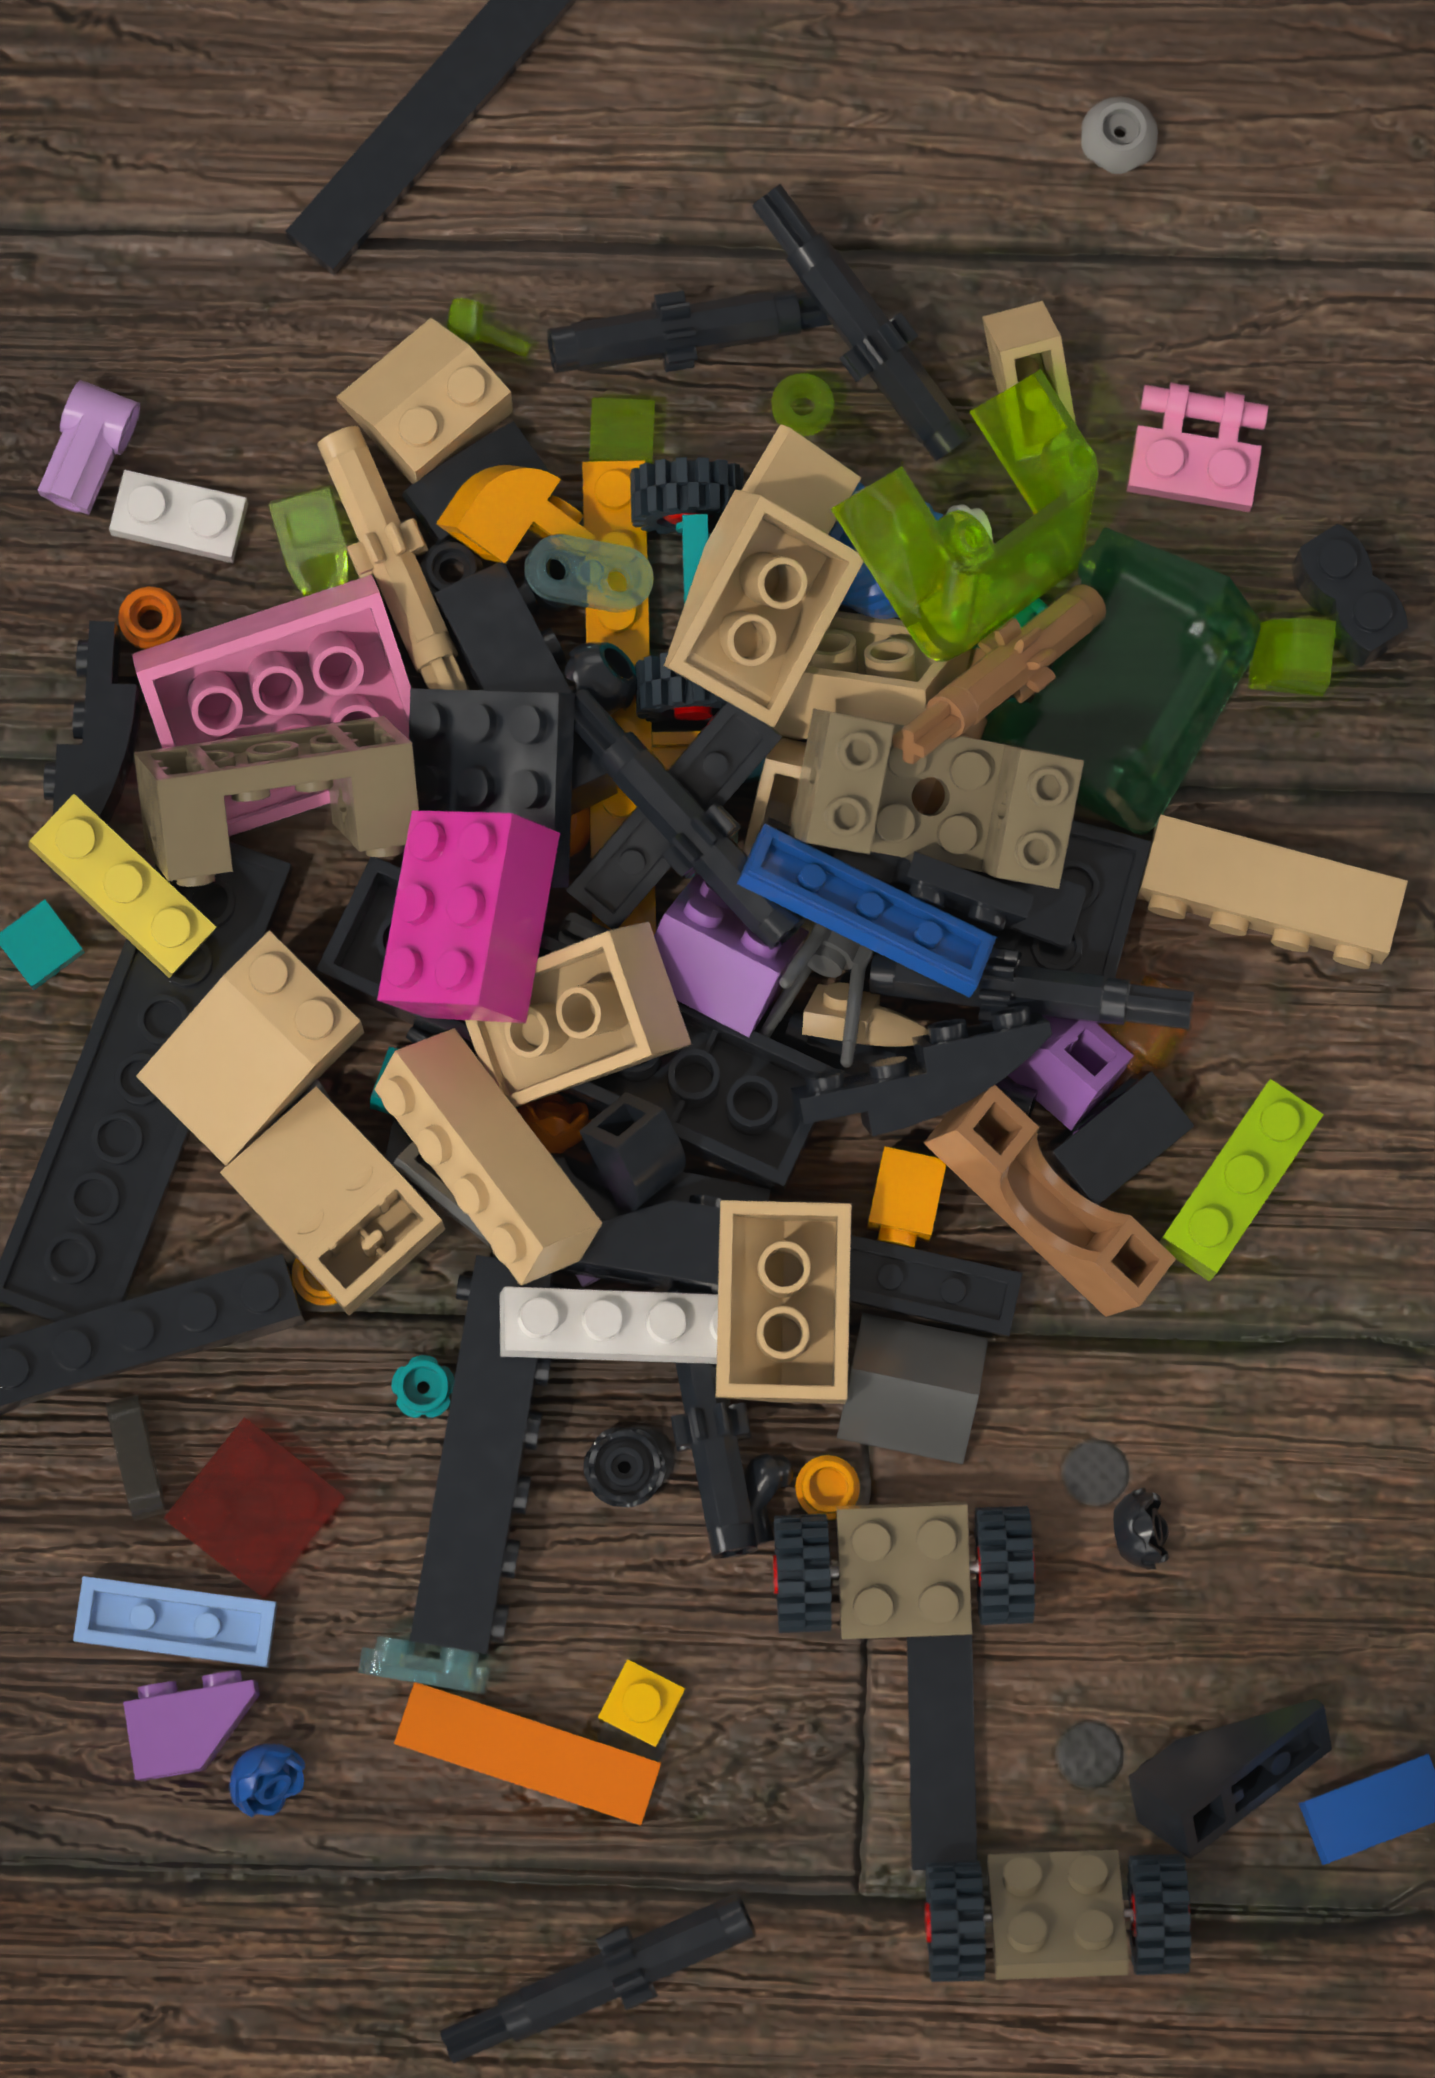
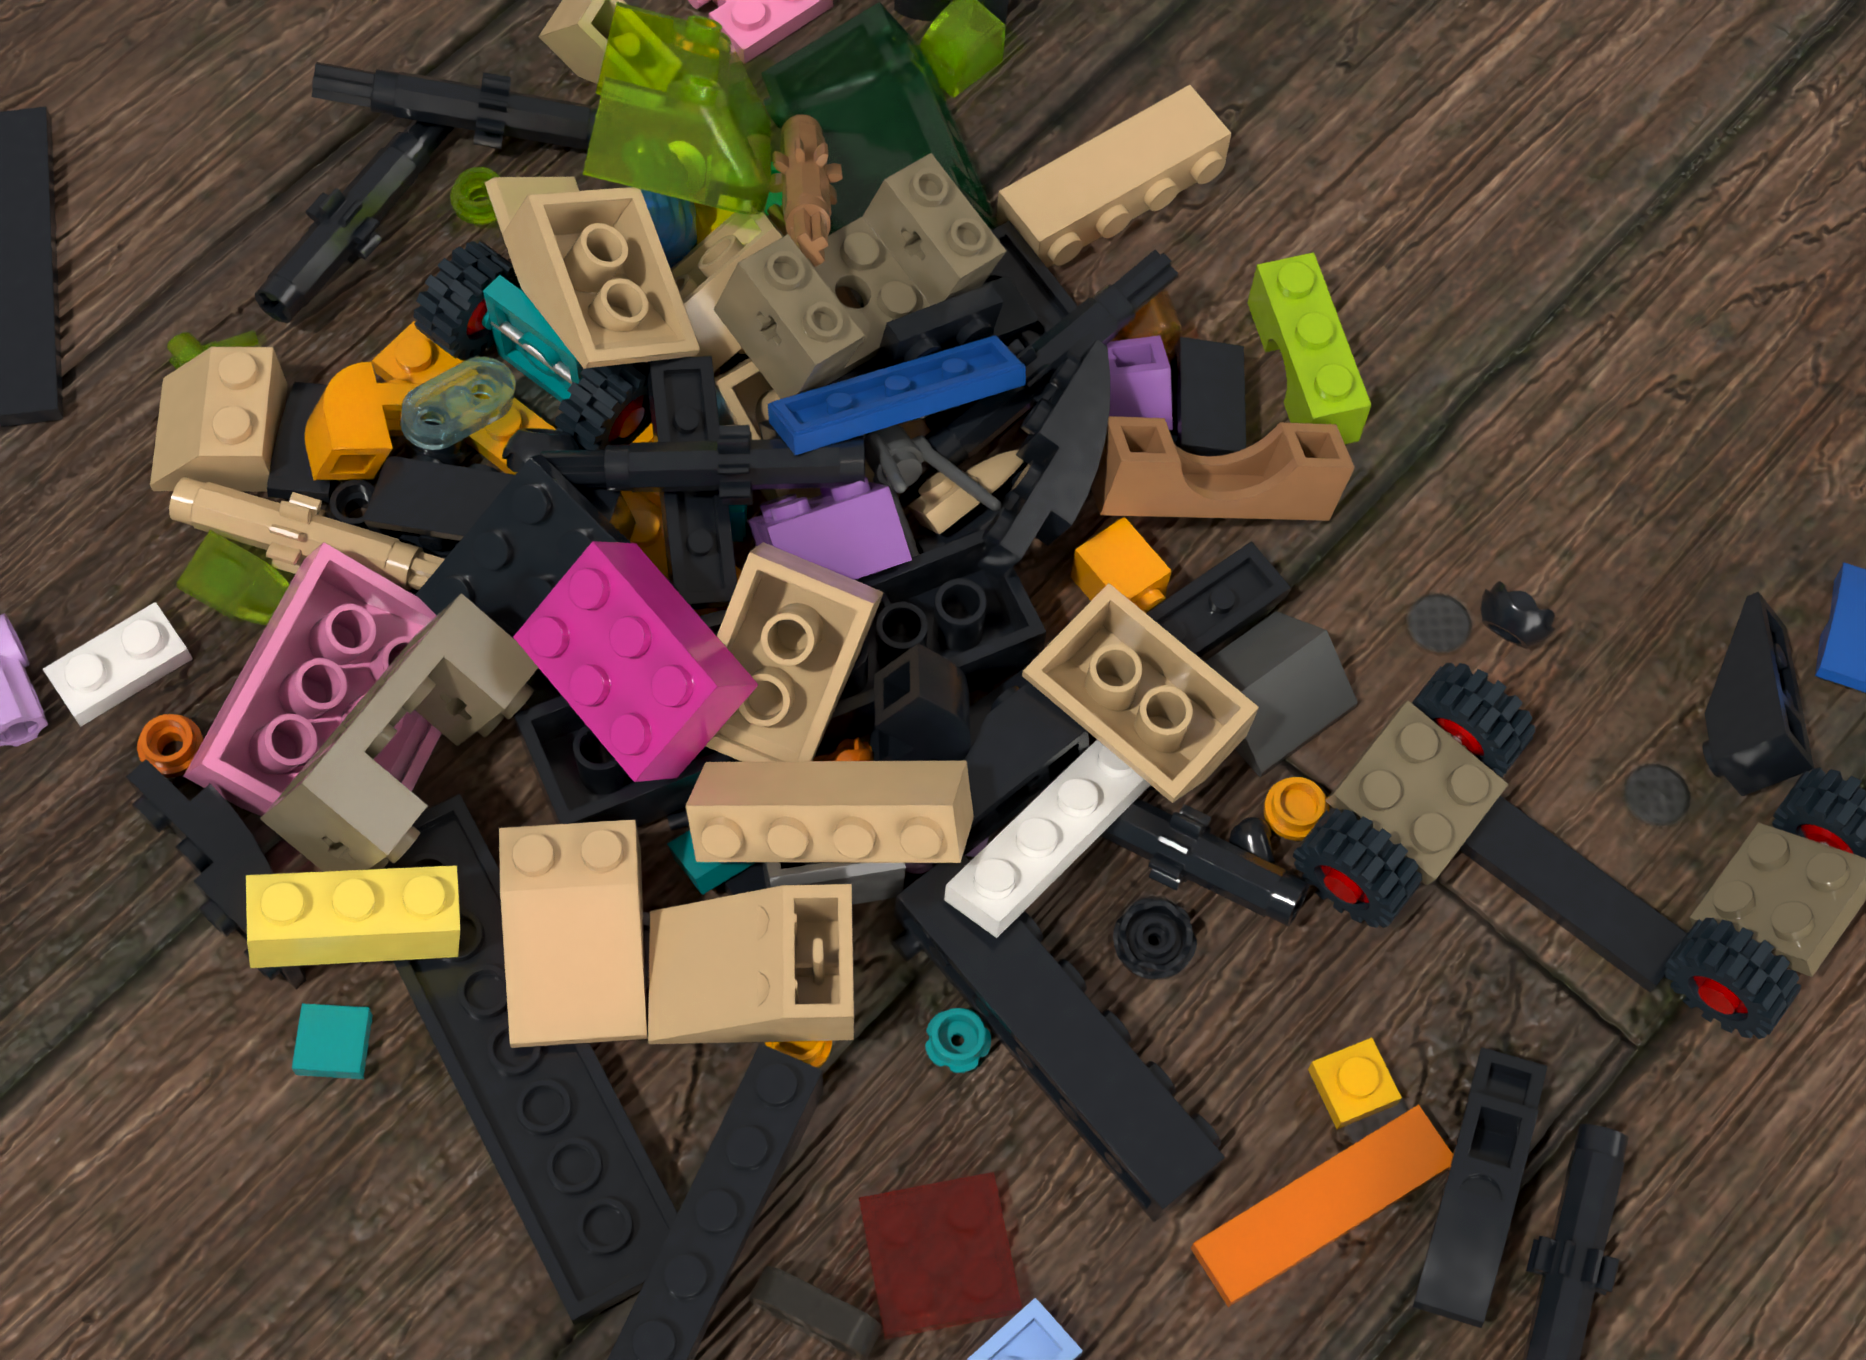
camera: 50 degrees left, 15 degrees down
clear light blue plate [358,1636,490,1694] -> none
clear neon green tile [589,398,655,464] -> none
none -> black slope [1413,1047,1548,1328]

